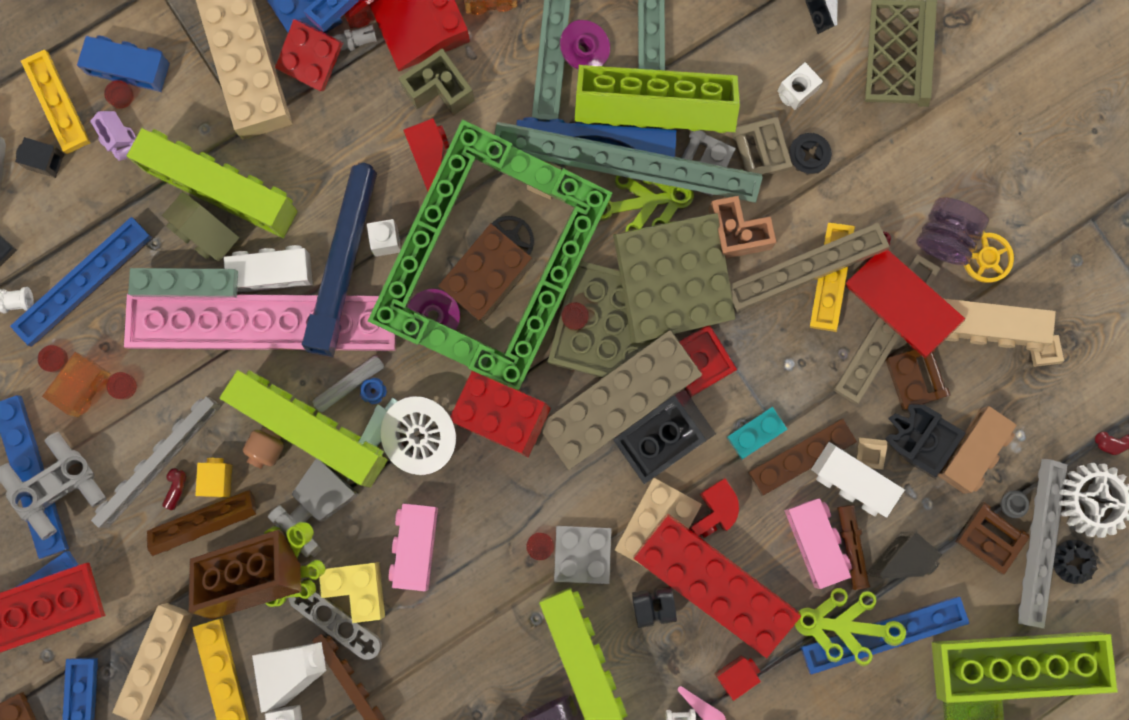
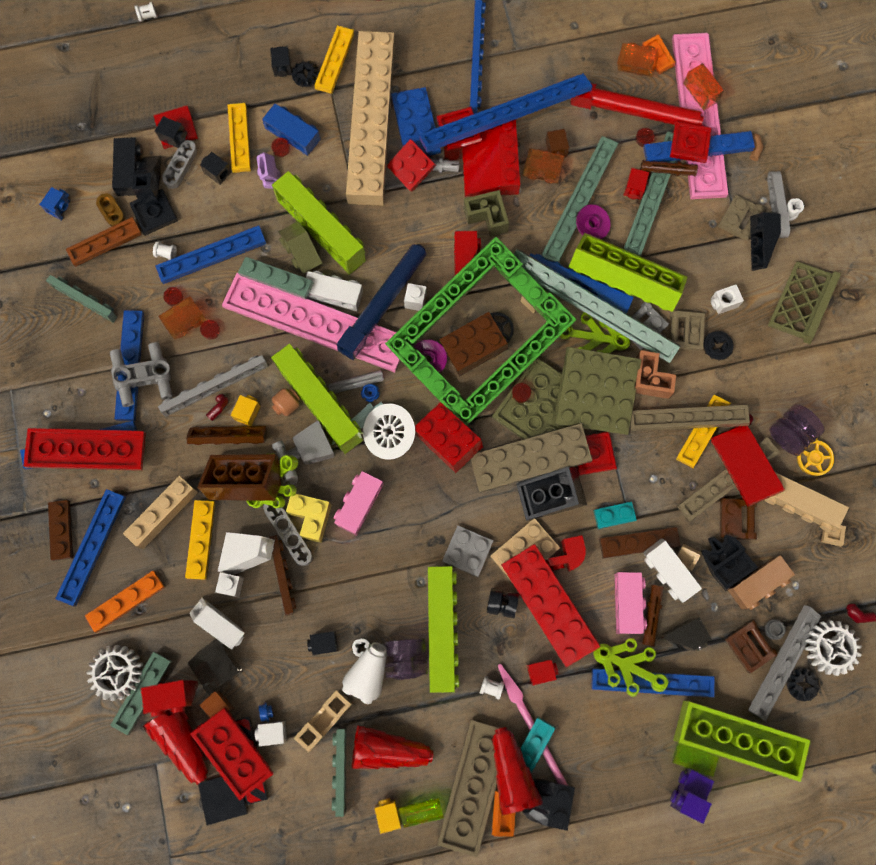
camera: 20 degrees right, 5 degrees down
clear red tile [526,533,554,560] -> none

